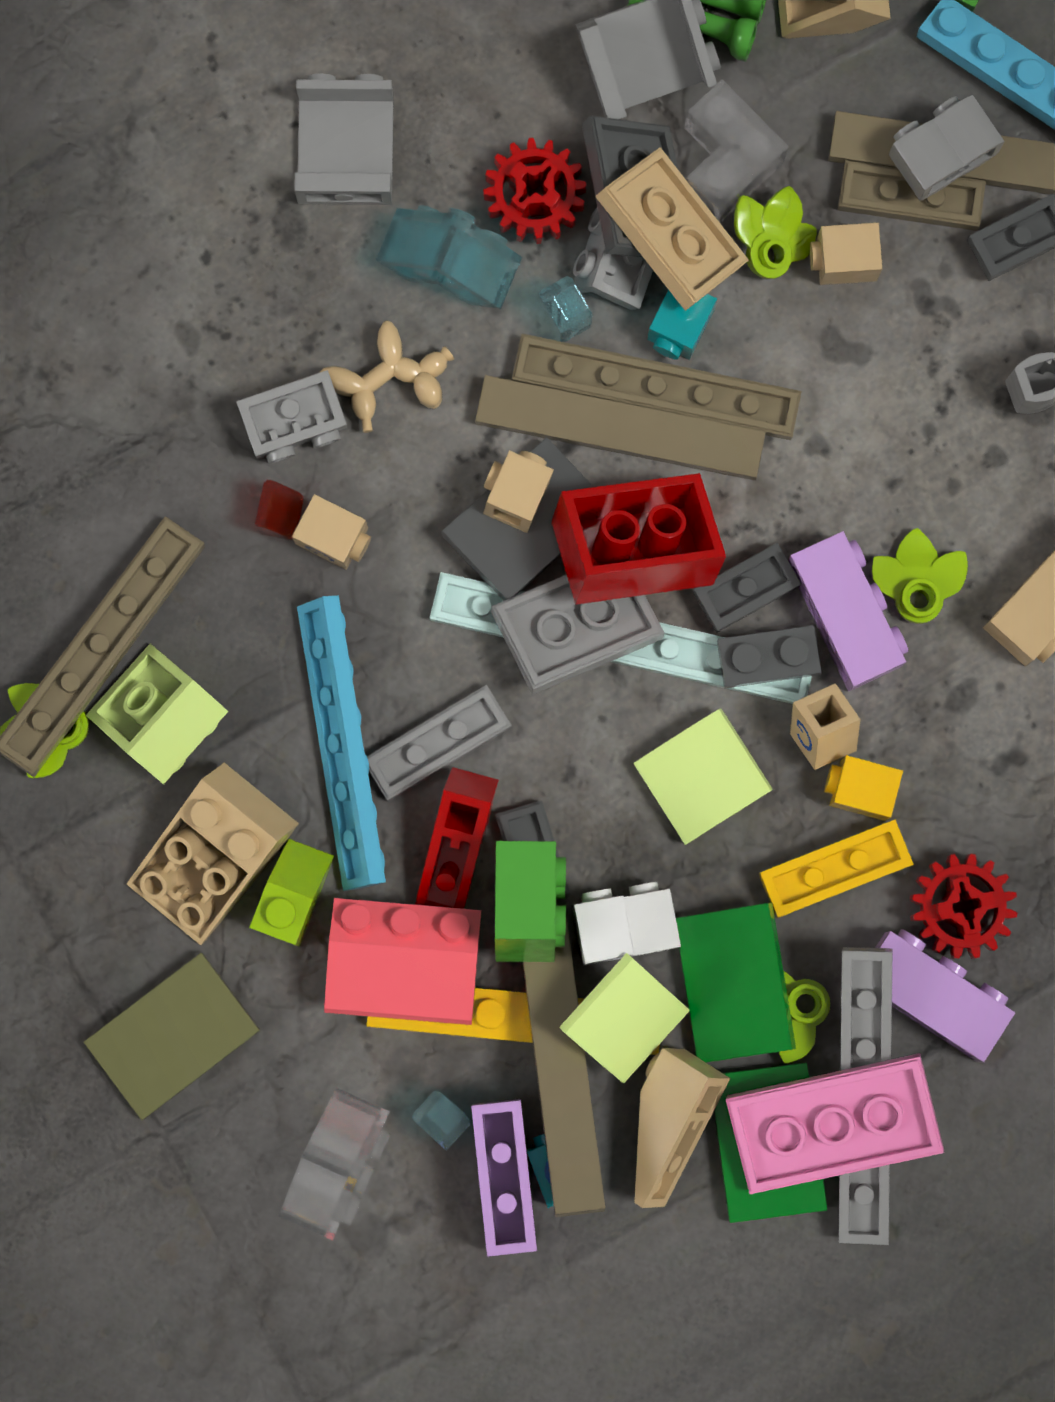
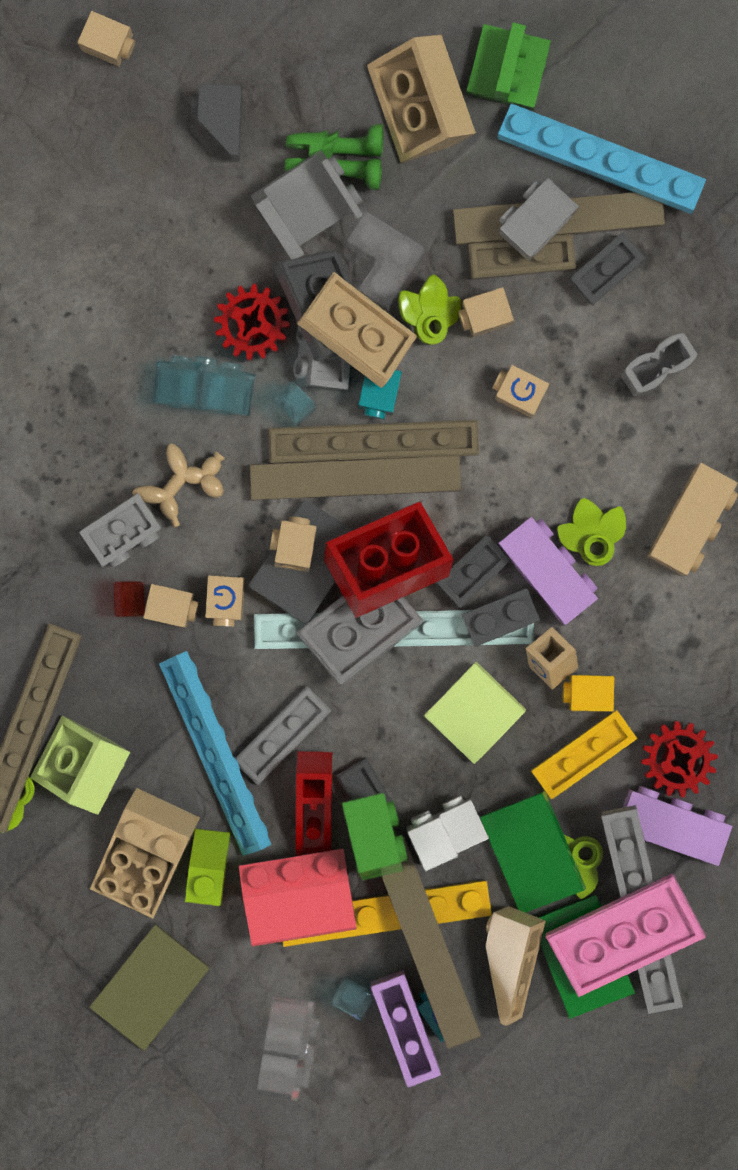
camera: 15 degrees left, 5 degrees up
light grey panel [295,73,394,205] -> none
yellowish green slope [559,953,690,1083] -> none
none -> tan brick [206,576,245,627]
none -> tan brick [492,365,549,418]

